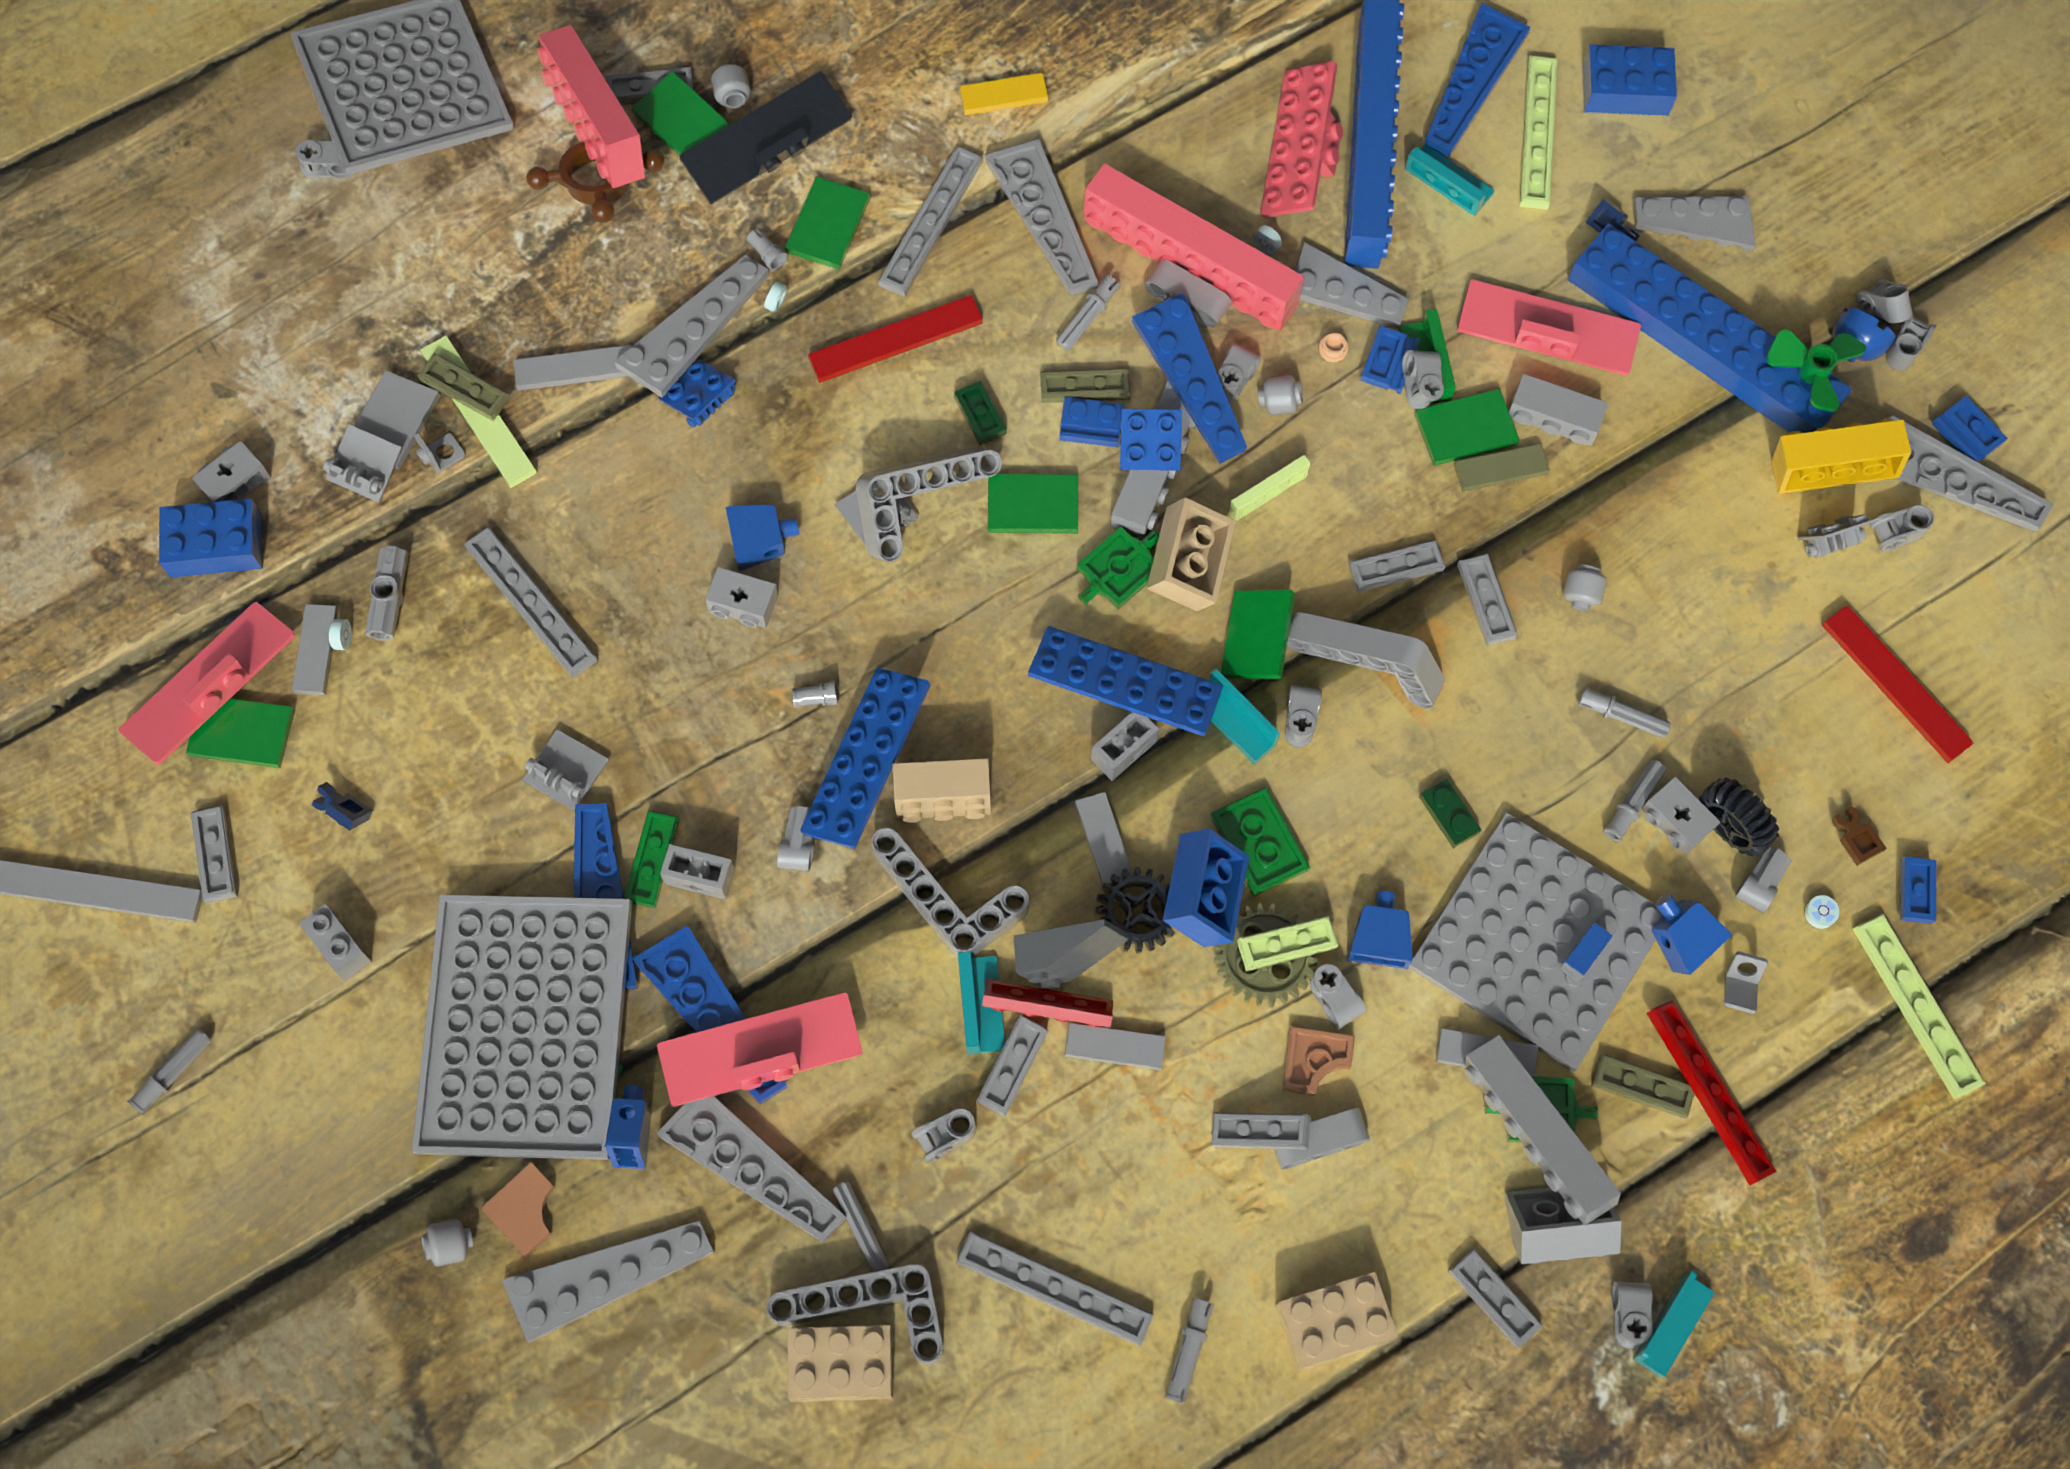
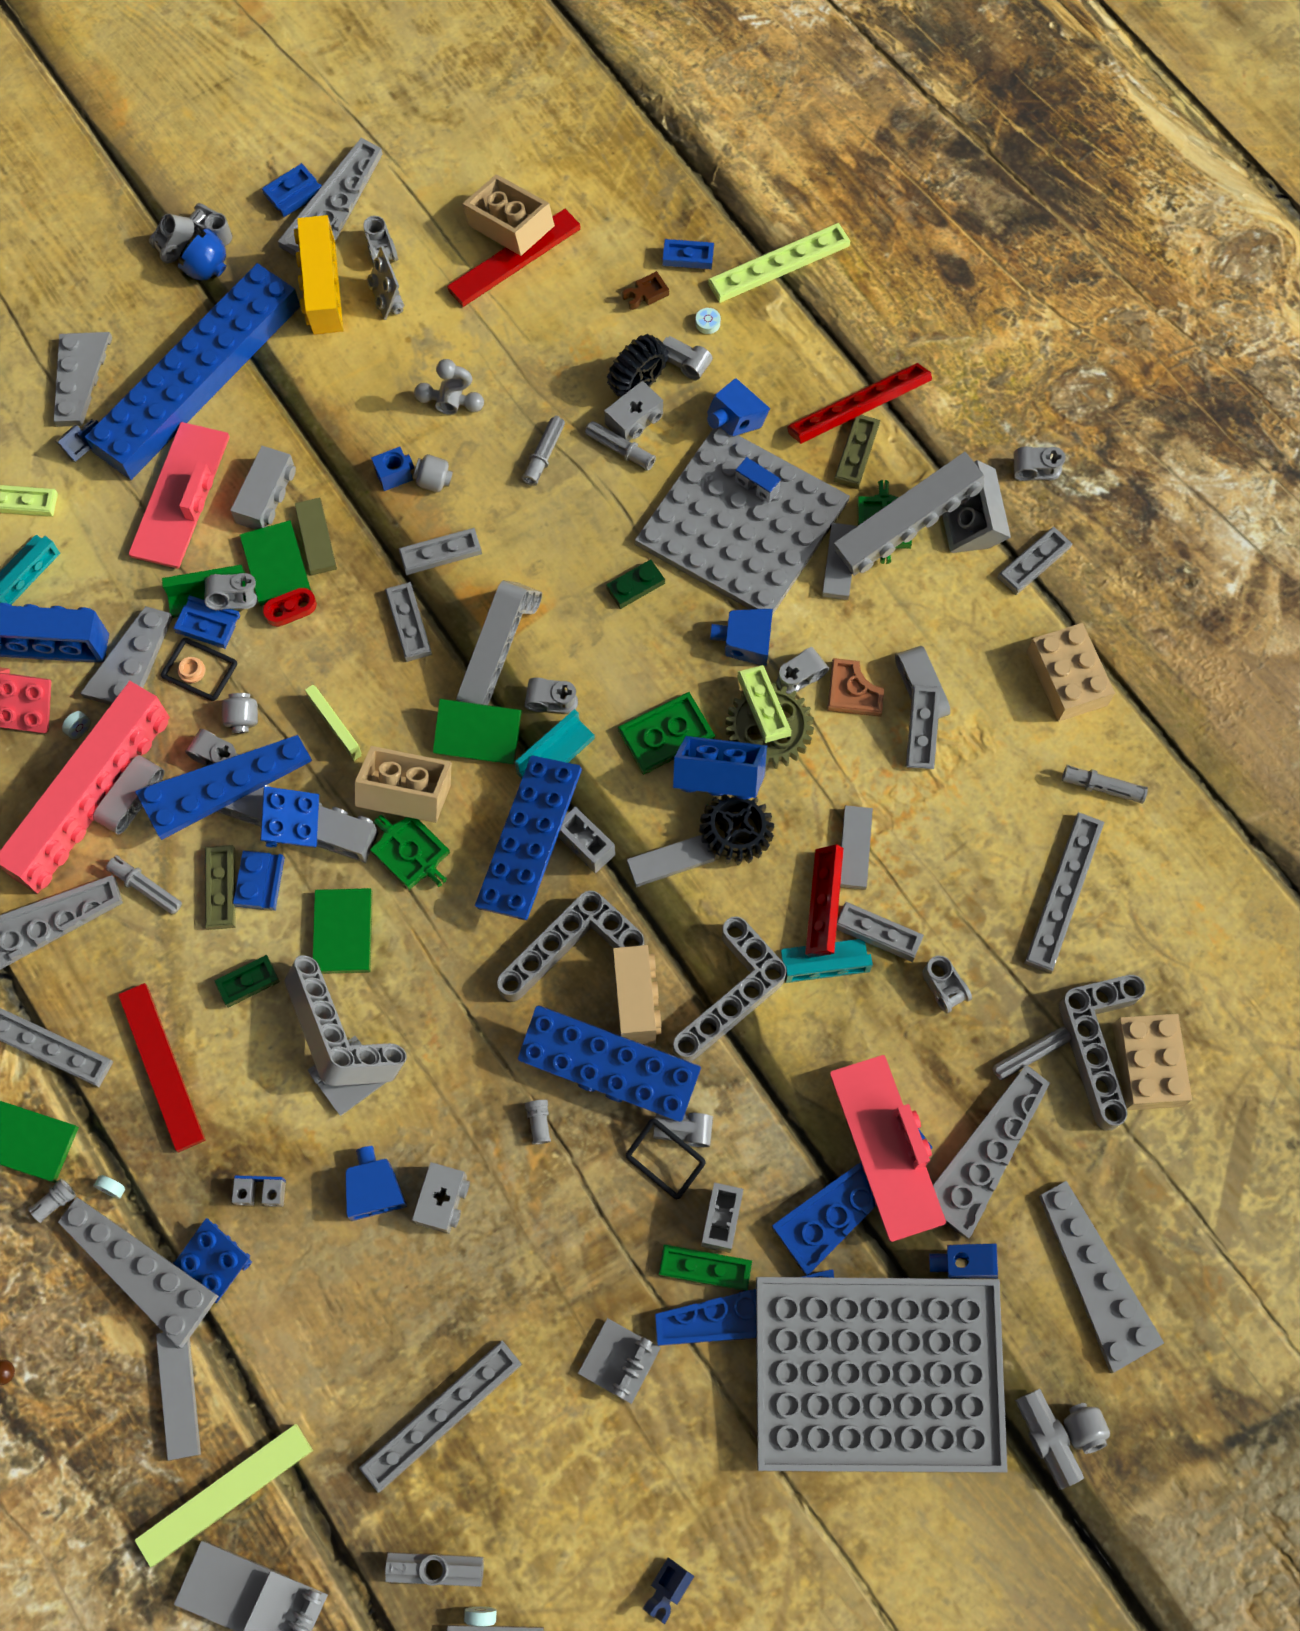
camera: 90 degrees left, 0 degrees up
light grey brick [299,904,371,981] -> none
light grey bracket [413,433,466,474] -> none
olive tile [417,353,510,421] -> none
nougat tile [481,1162,555,1258] -> none
dark grey slope [1014,919,1129,989] -> none
teal panel [1633,1270,1715,1378] -> none
light grey bracket [1724,951,1768,1014] -> none
green piece [1766,330,1866,412] -> none
none -> black piece [161,638,237,701]
none -> flat silver piece [232,1175,286,1207]
none -> red plate [263,588,317,627]
none -> blue brick [371,447,414,491]
none -> light grey piece [414,359,484,415]
none -> tan brick [462,174,555,256]
none -> light grey beam [497,890,644,1002]
none -> black piece [626,1118,706,1199]
none -> light grey piece [1015,1389,1084,1490]

